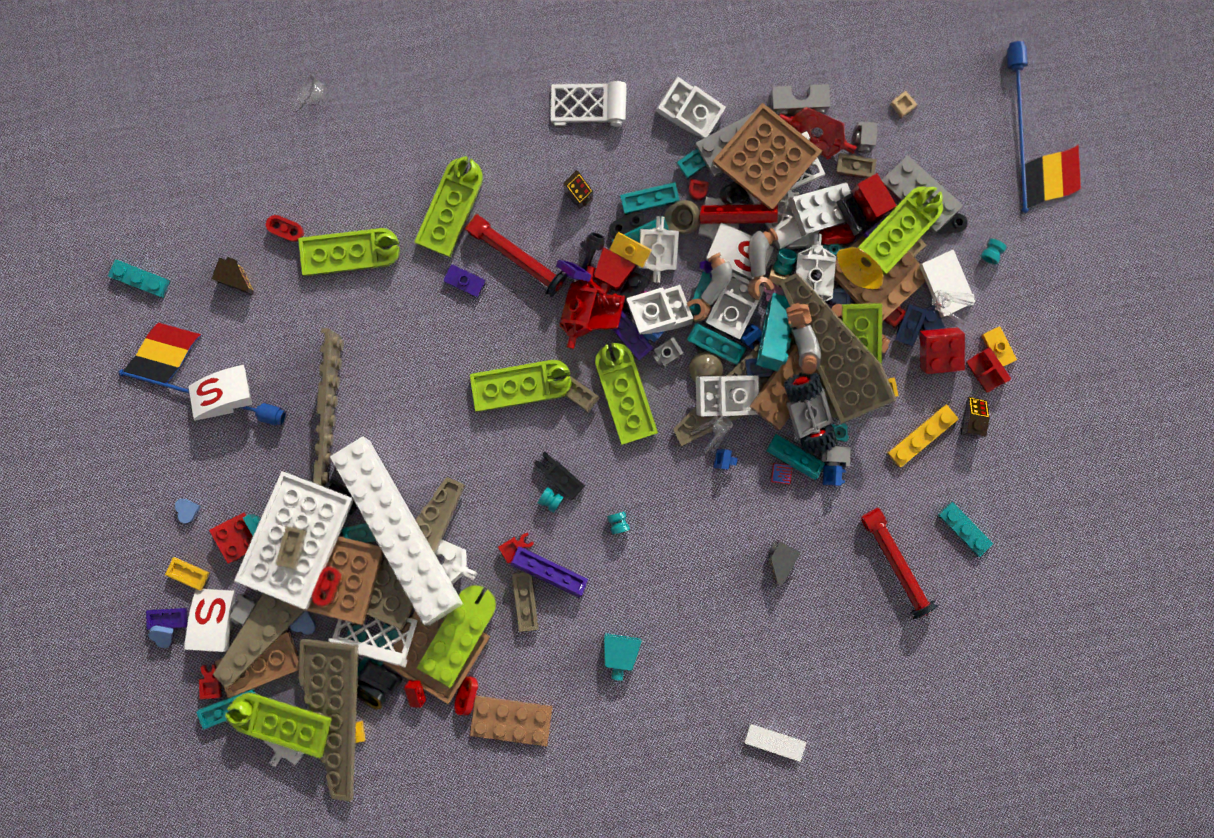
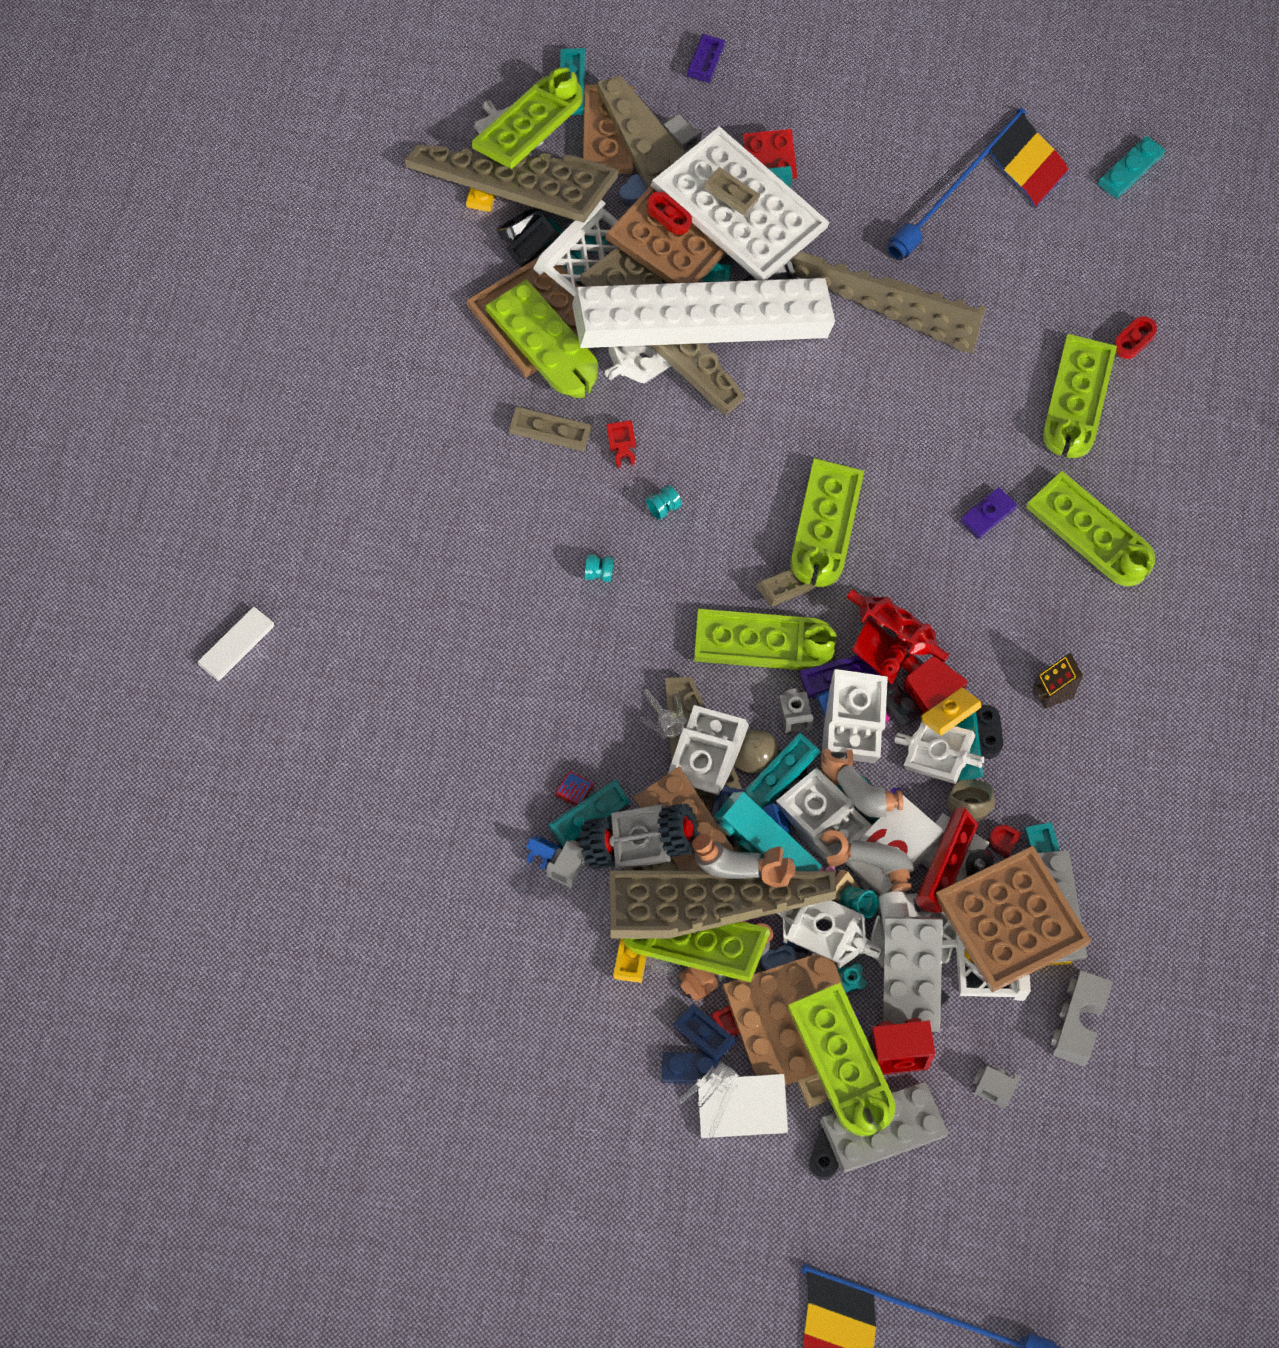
camera: 110 degrees right, 20 degrees down
medium blue tile [148,626,174,648] -> none
yellow plate [165,557,210,591] -> none
medium blue tile [175,499,201,523] -> none
white slope [185,589,235,652] -> none
white slope [188,365,252,421] -> none
red plate [199,664,222,699] -> none
dark brown slope [211,257,254,295] -> none
red piece [404,680,426,708] -> none
red plate [454,676,478,716] -> none
red piece [465,214,567,297] -> none
medium nougat plate [470,696,553,746] -> none
dark purple plate [510,546,588,598] -> none
black hinge [534,451,585,500] -> none
white piece [551,81,626,127] -> none
dark purple plate [556,260,591,281] -> none
black piece [580,232,605,271] -> none
teal torso [604,633,642,681] -> none
teal plate [620,182,680,215] -> none
white slope [655,77,726,138] -> none
blue tile [713,449,738,470] -> none
dark grey slope [768,541,801,587] -> none
red plate [779,107,857,160] -> none
red plate [818,224,856,245] -> none
teal plate [831,423,849,442] -> none
dark tan plate [835,153,877,179] -> none
black tile [836,193,870,235] -> none
yellow piece [837,247,883,289] -> none
red piece [860,507,938,619] -> none
yellow plate [887,404,959,468] -> none
tan tile [890,91,917,118] -> none
red brick [920,327,965,374] -> none
teal plate [938,502,993,557] -> none
dark brown slope [961,397,990,438] -> none
red panel [966,347,1011,393] -> none
teal wheel [980,238,1007,265] -> none
yellow plate [981,326,1017,367] -> none

